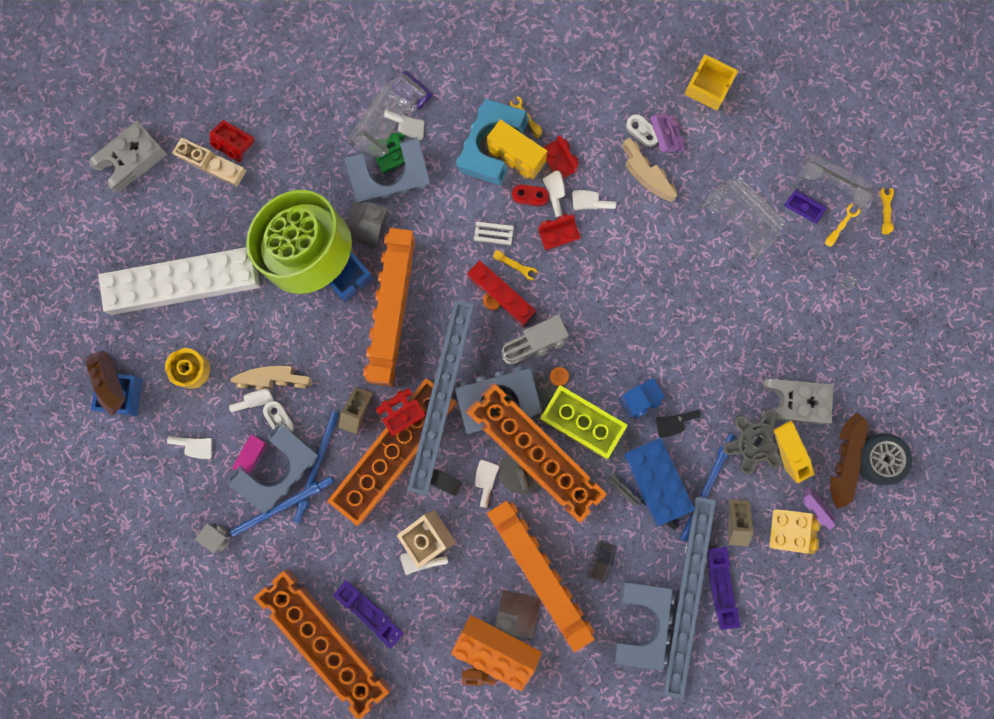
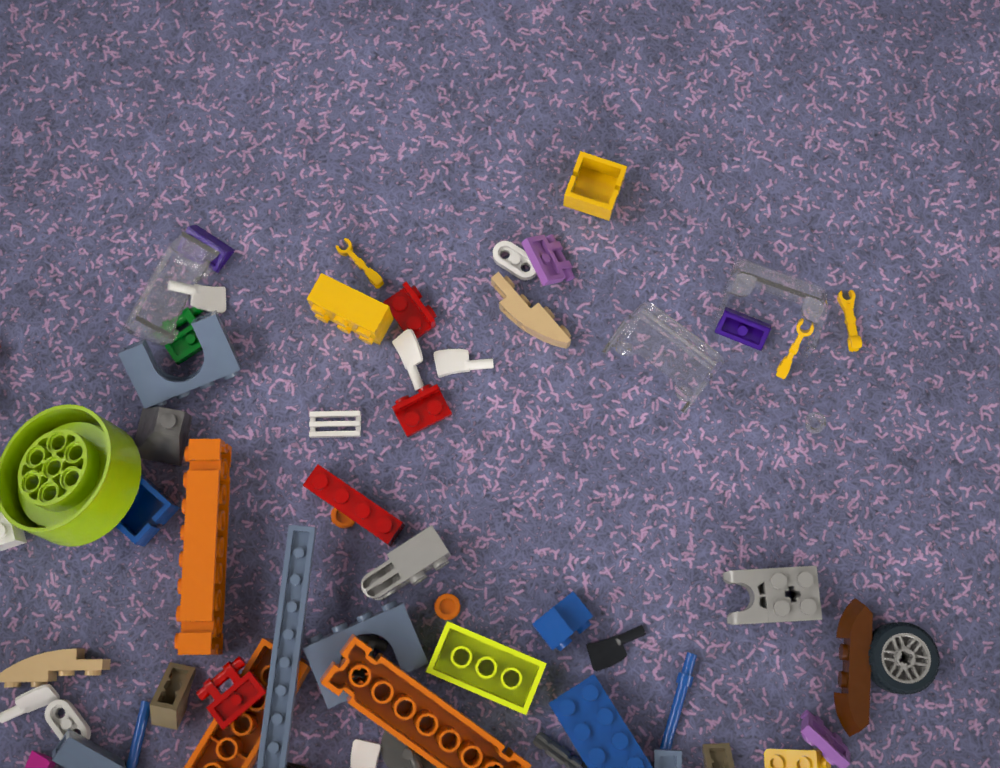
camera: 10 degrees left, 5 degrees down
dark azure arch [456,99,529,186] -> none
yellow piece [493,250,537,281] -> none
red plate [512,185,549,207] -> none
dark grey plate [723,409,783,474] -> none
yellow slope [774,421,814,484] -> none

